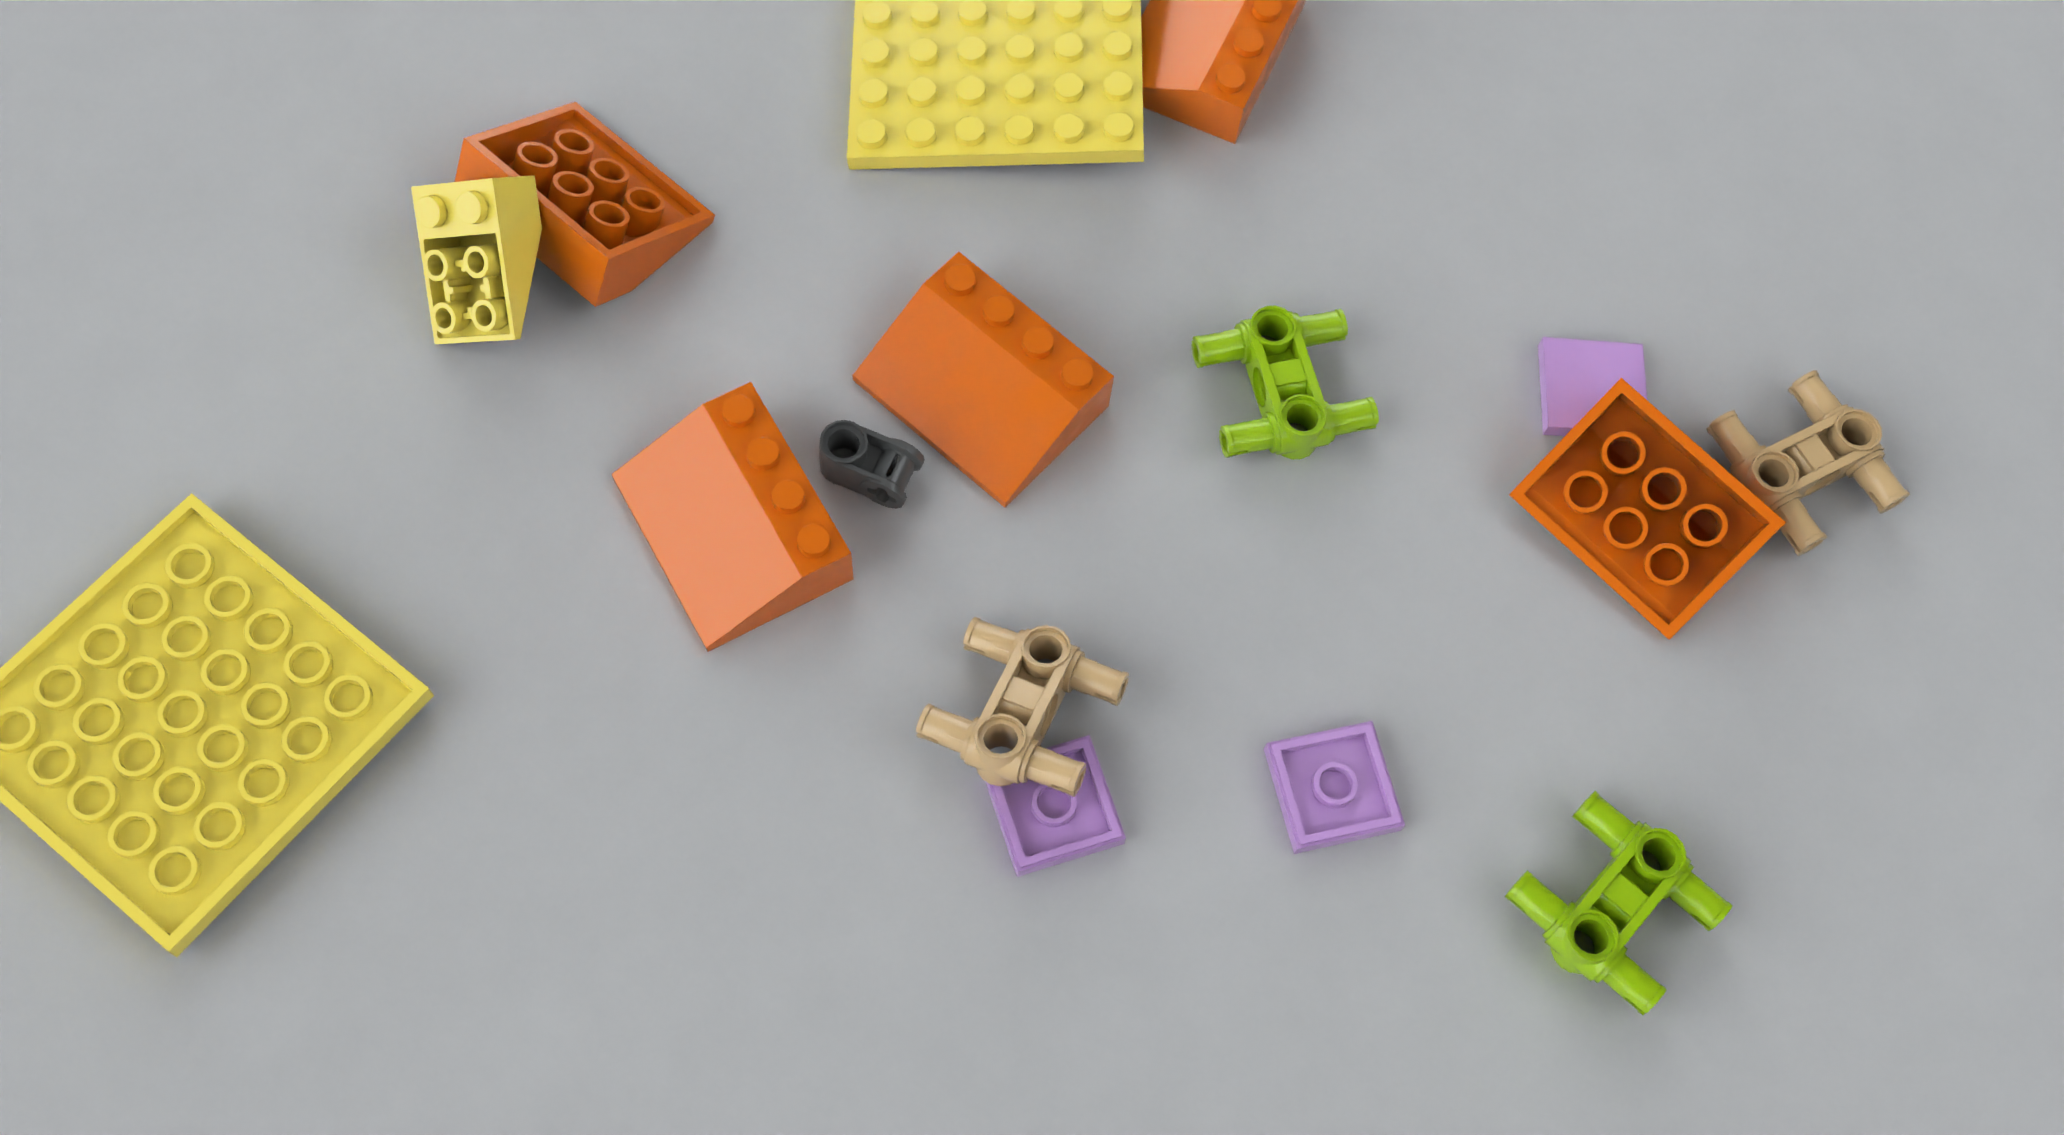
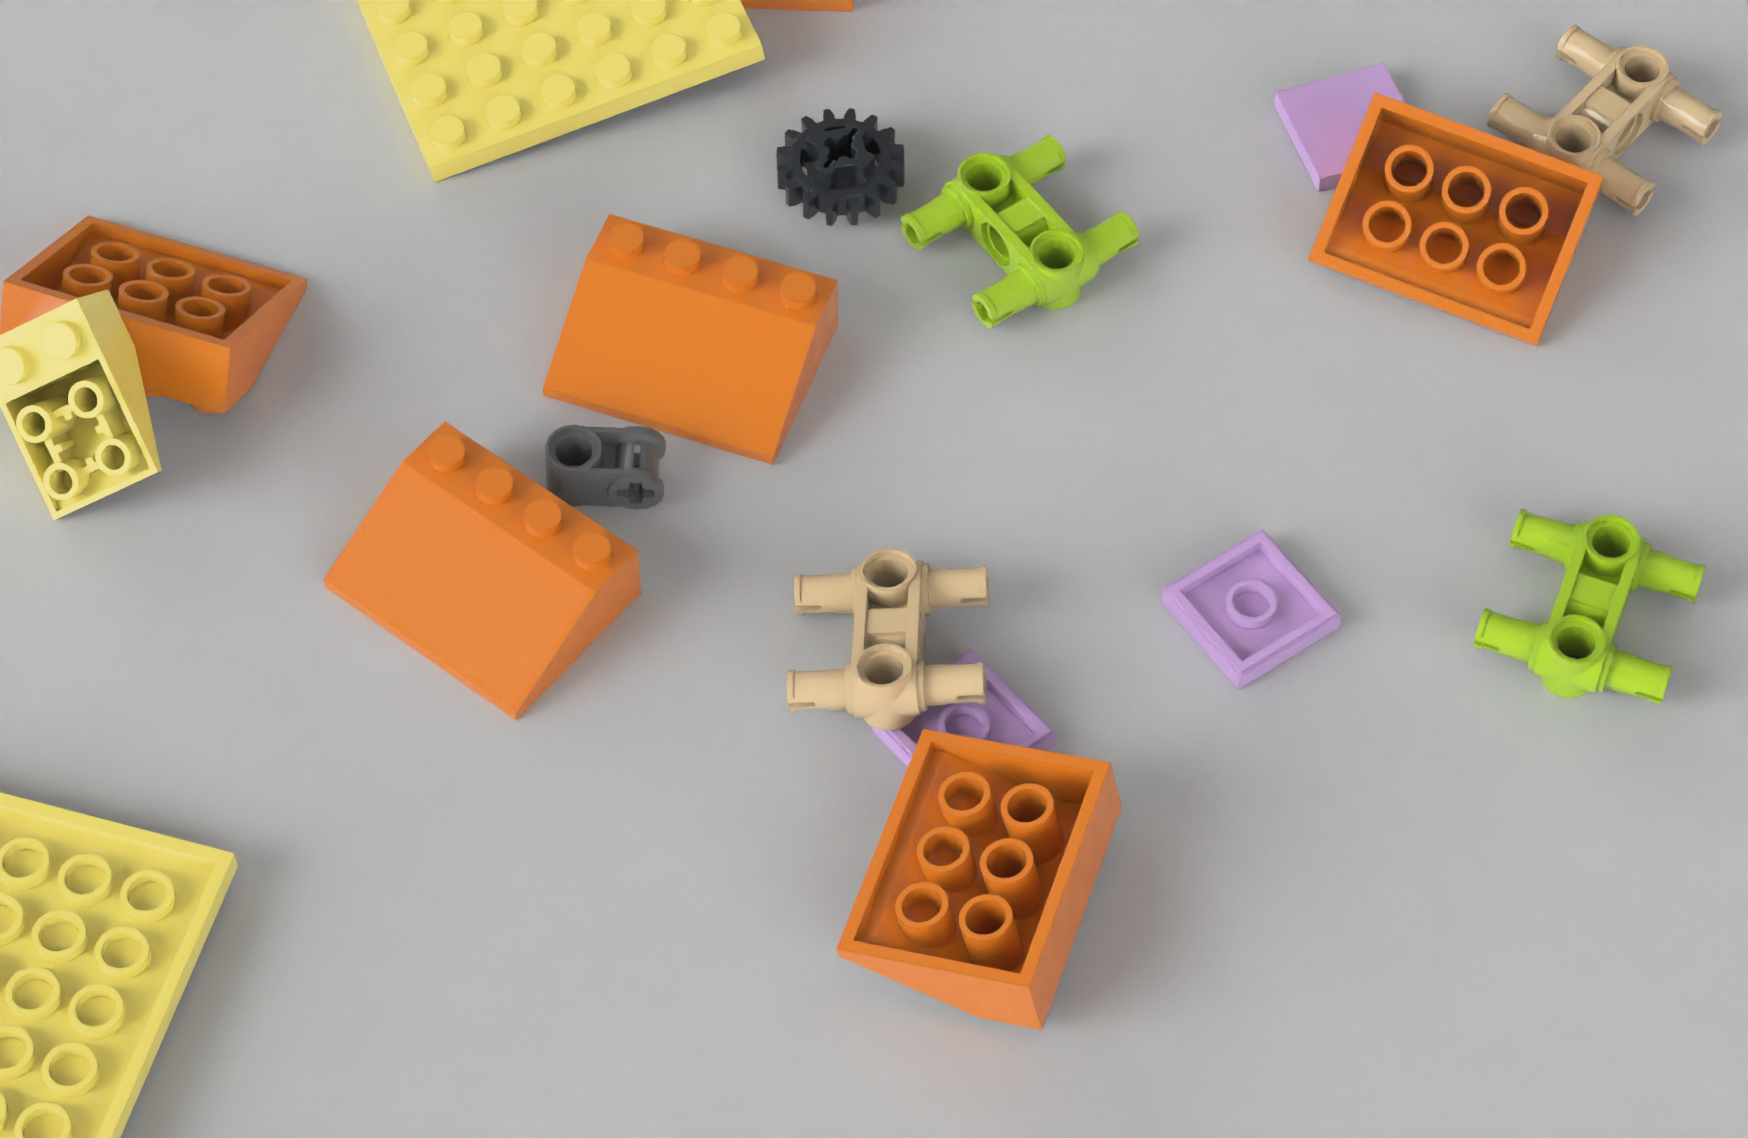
camera: 15 degrees left, 10 degrees down
none -> black gear [776,108,905,226]
none -> orange slope [836,729,1122,1030]

